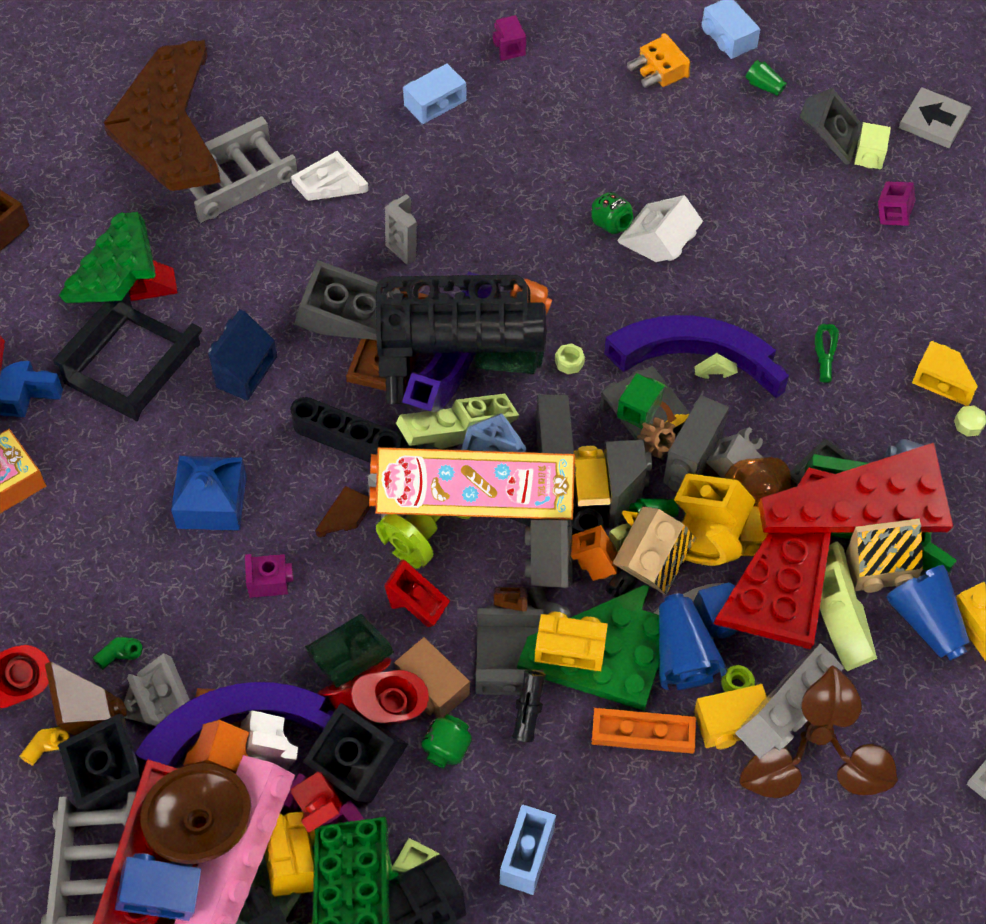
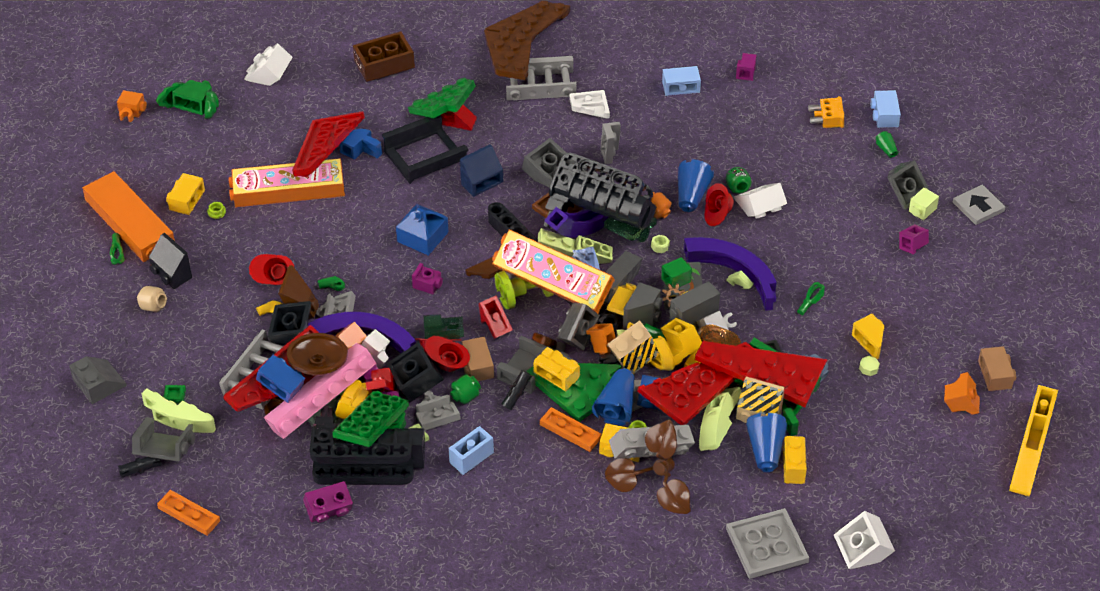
camera: 30 degrees right, 10 degrees down
none -> light grey slope [416,391,461,430]
none -> blue cone [678,159,714,212]
none -> red piece [705,183,734,226]

